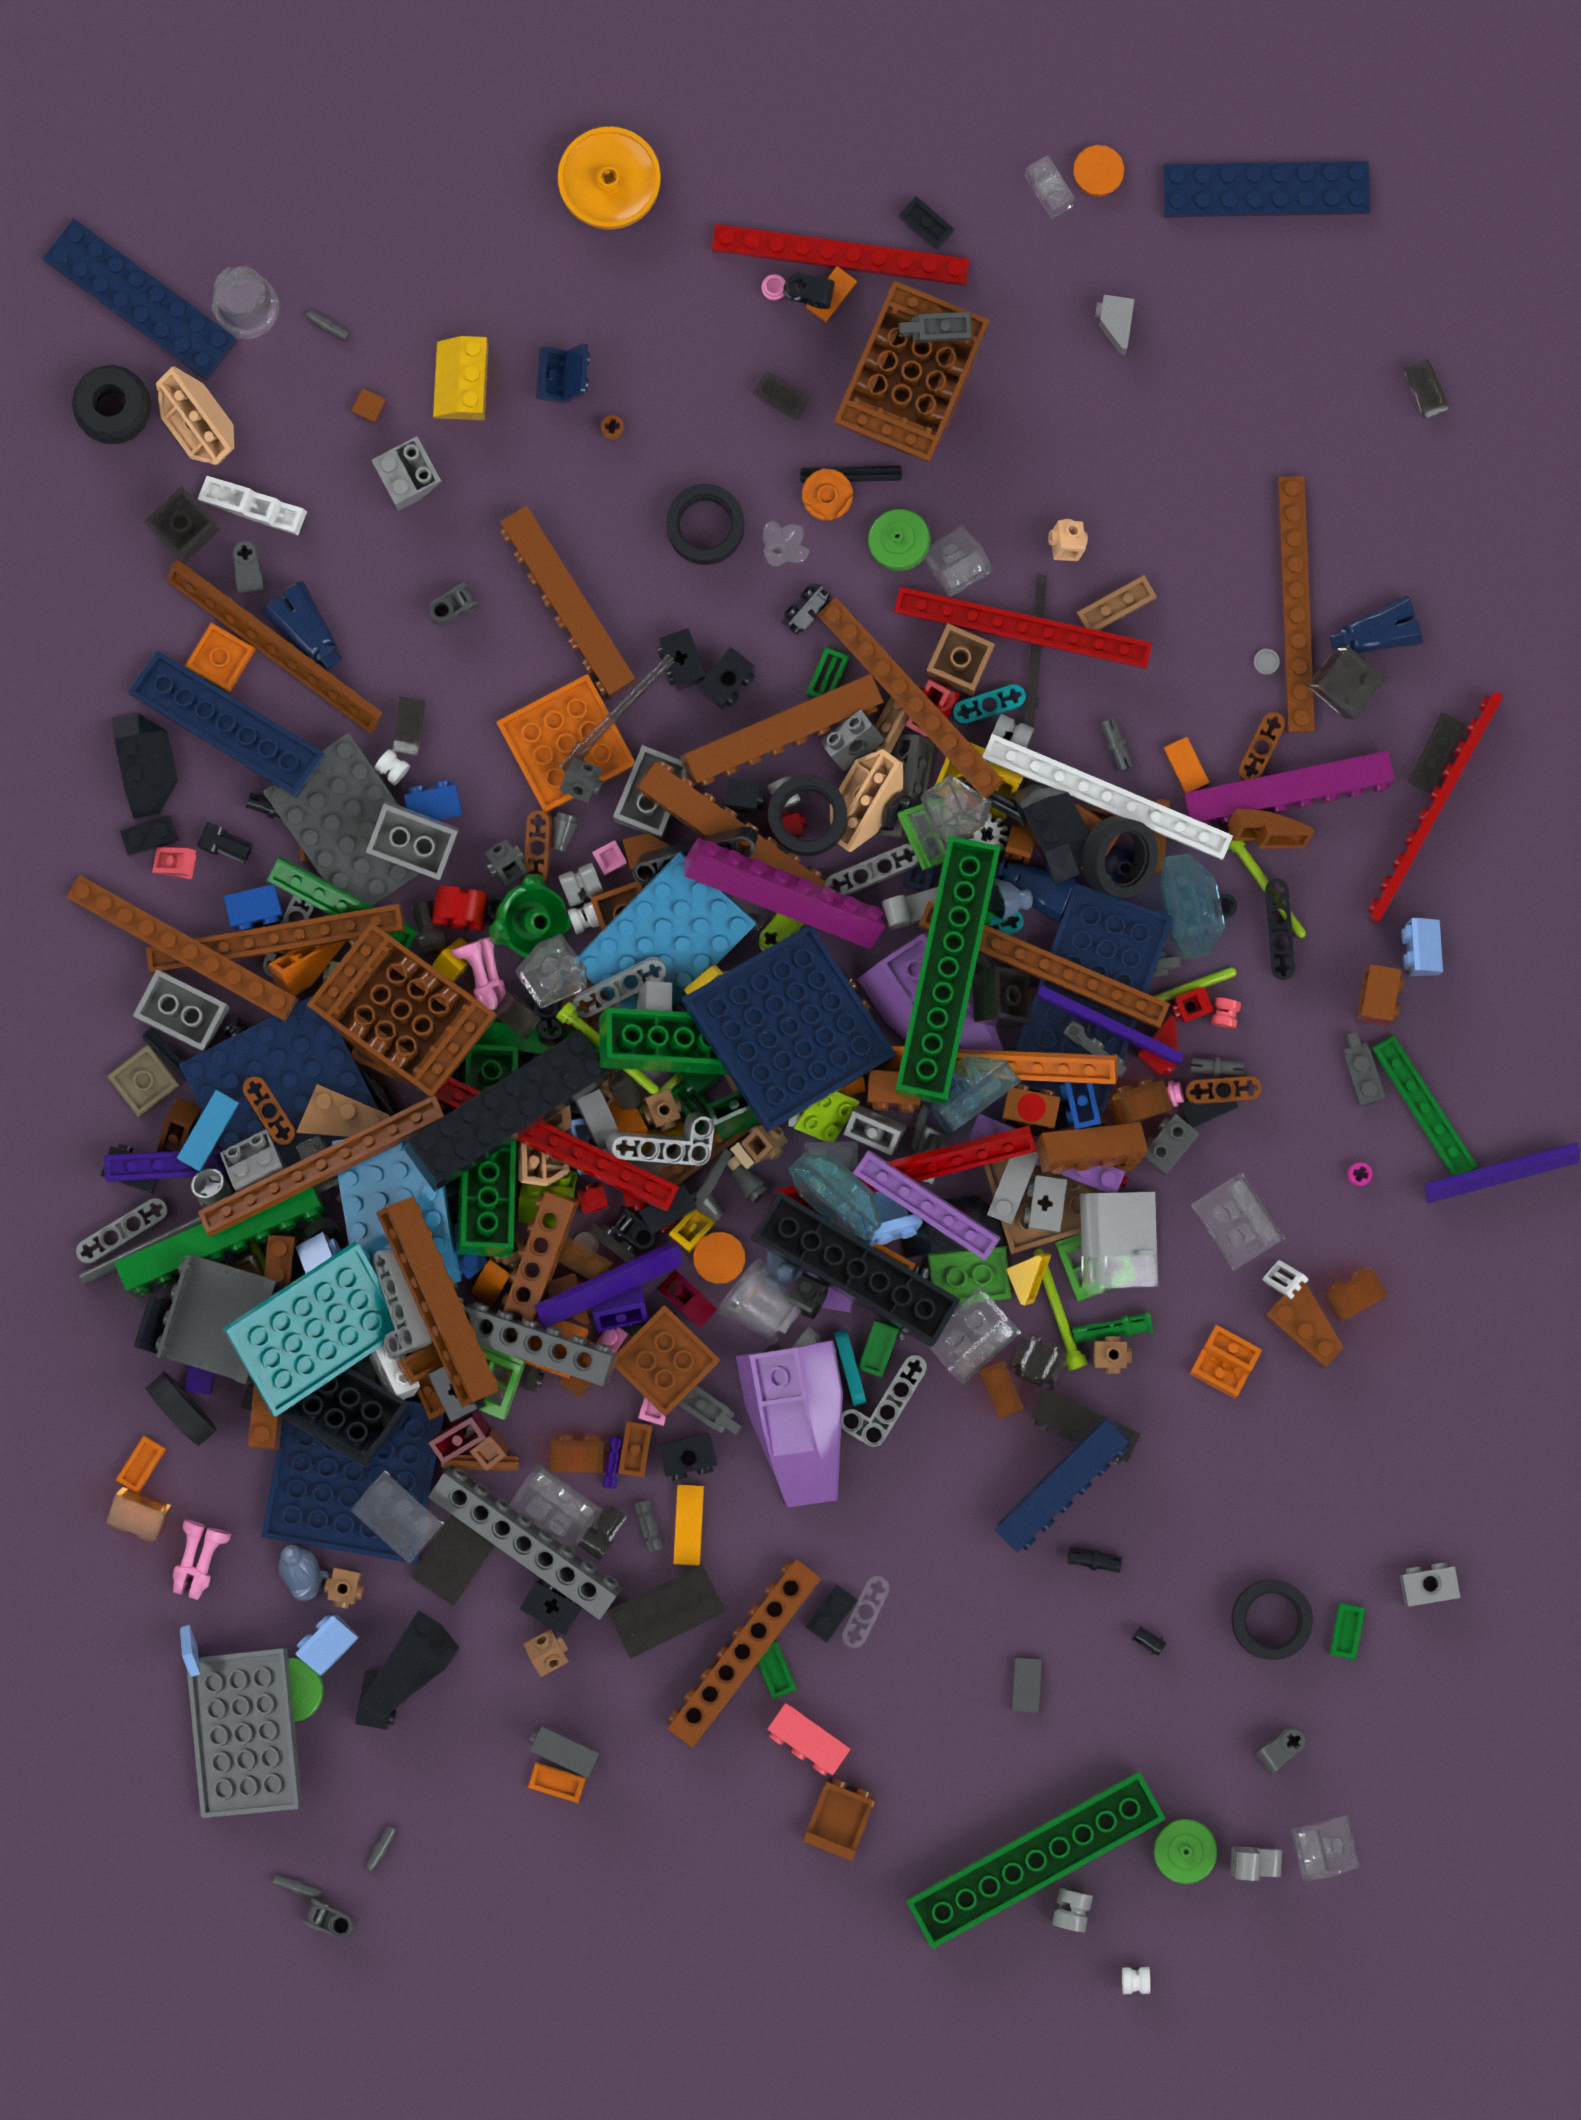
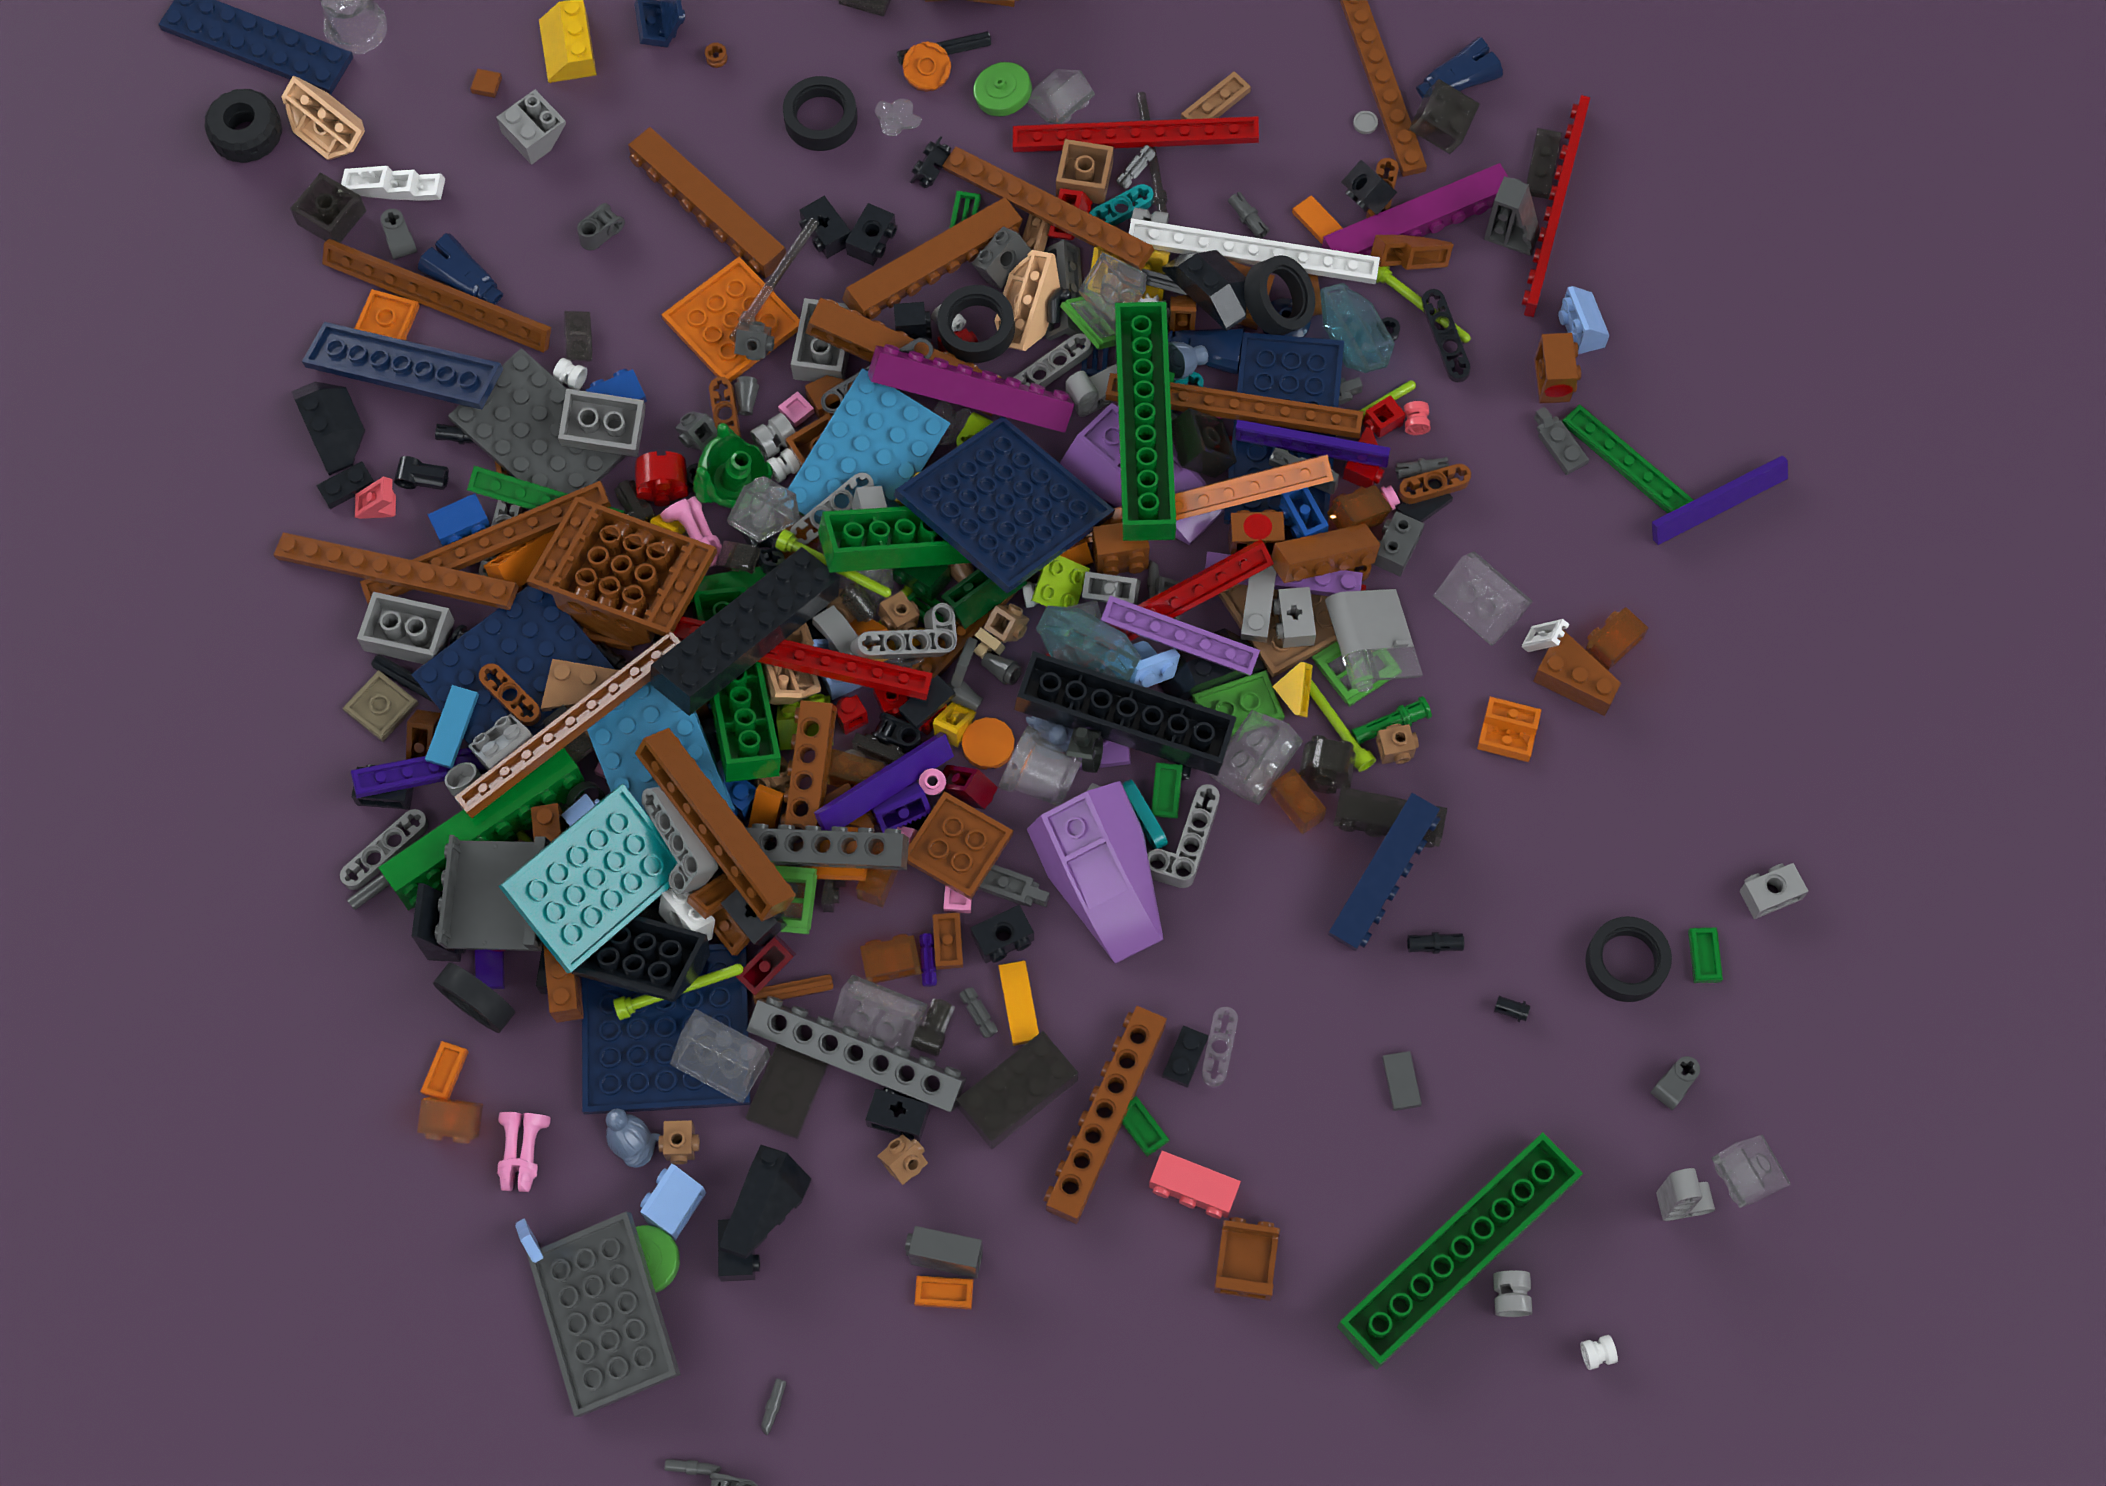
camera: 15 degrees left, 15 degrees down
dark grey piece [304,311,350,341] -> none
dark orange panel [470,1427,509,1471] -> none
clear light blue wedge [932,1056,1021,1136] -> none
light nougat brick [1048,519,1088,561] -> none
bright green wheel [1153,1819,1218,1884] -> none
dark pink bush [1347,1162,1373,1186] -> none
none -> lime piece [613,964,743,1020]
none -> bright pink plate [919,768,946,796]
none -> axle [1116,145,1156,189]
none -> black brick [1341,160,1397,215]
none -> dark grey wedge [1484,176,1540,256]

